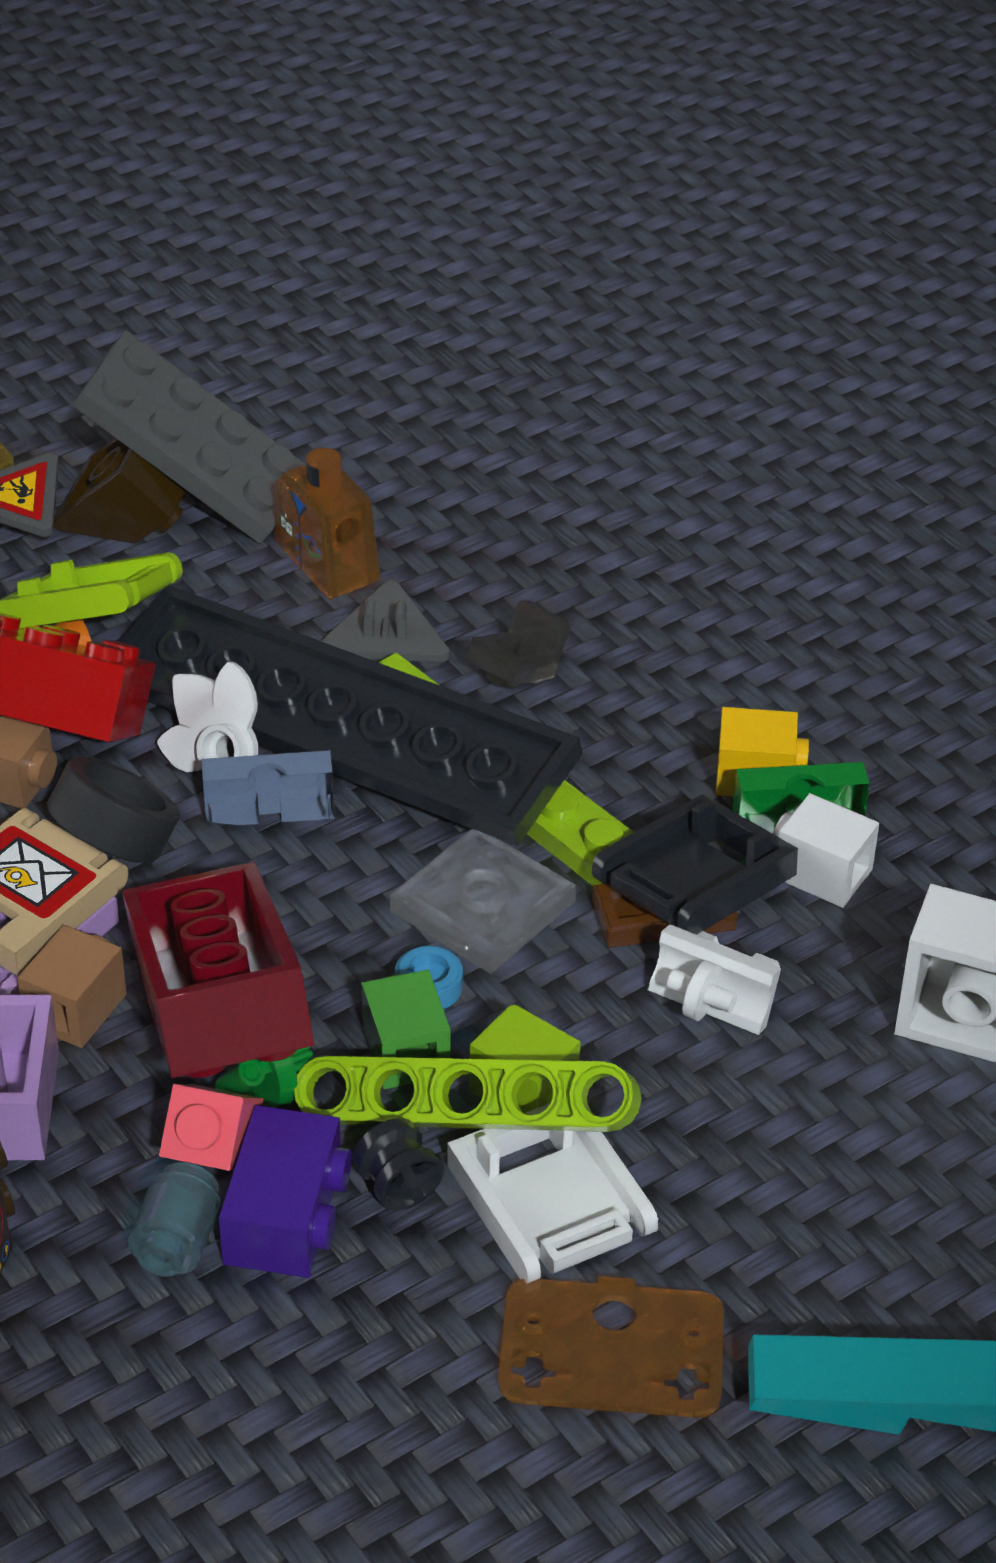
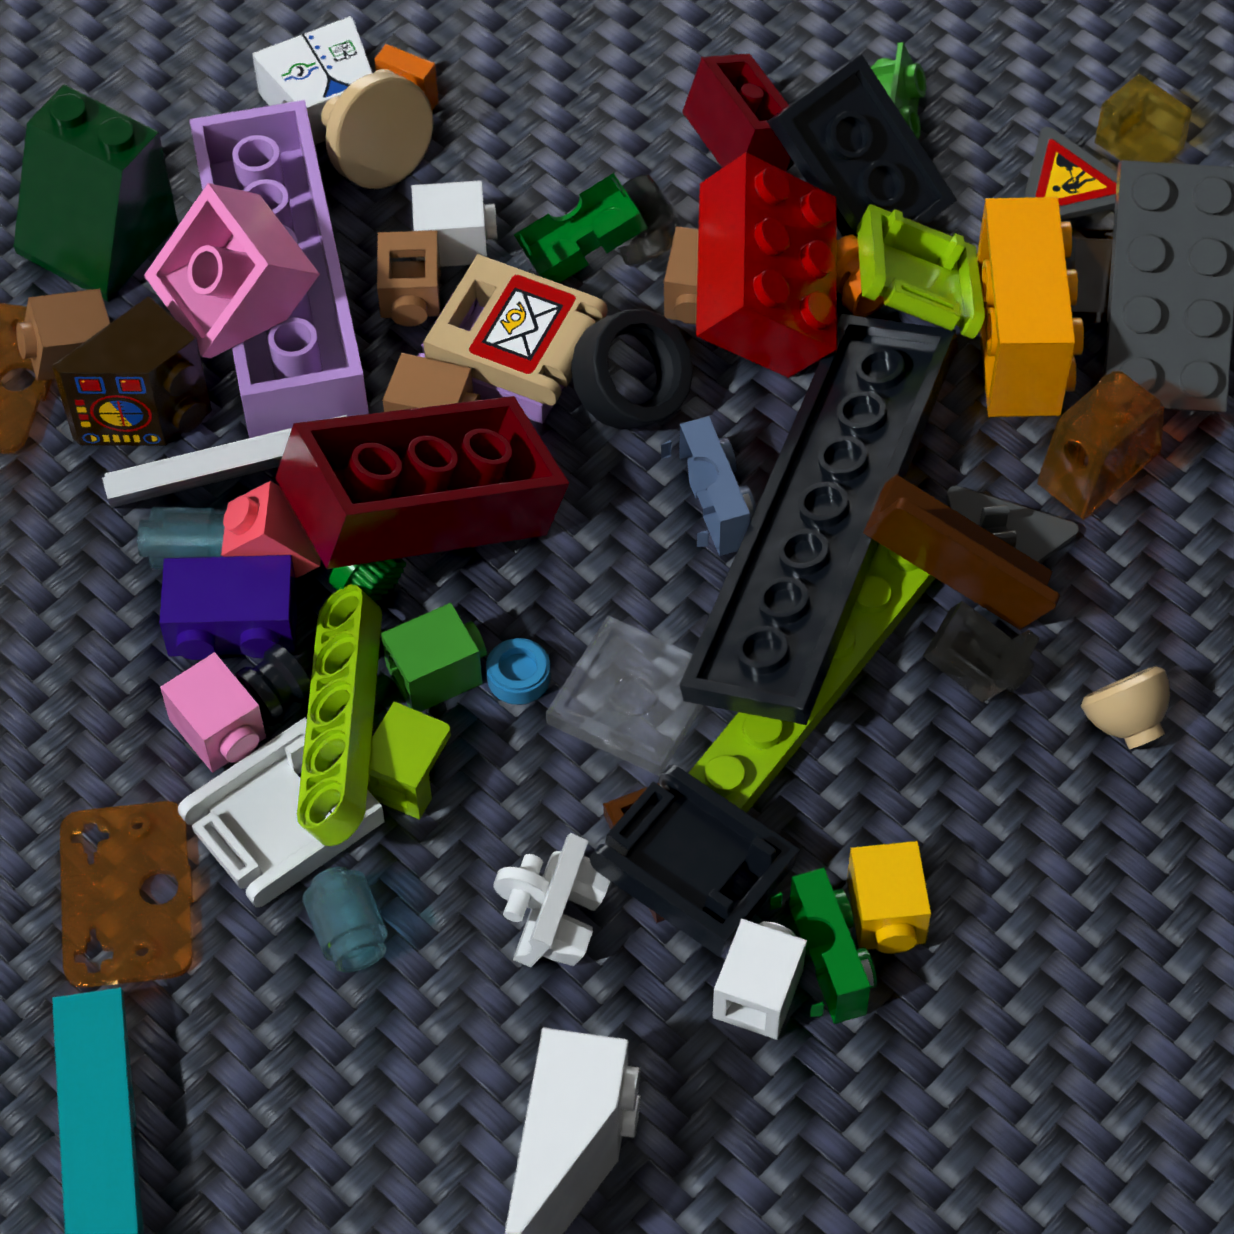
camera: 80 degrees right, 15 degrees up
white plate [157,662,258,772] -> none
none -> white tile [102,414,347,508]
none -> bright pink brick [160,652,266,773]
none -> clear light blue brick [302,867,388,972]
none -> reddish brown panel [863,474,1060,630]
none -> light orange brick [977,197,1084,417]
none -> tan brick [1081,666,1170,749]

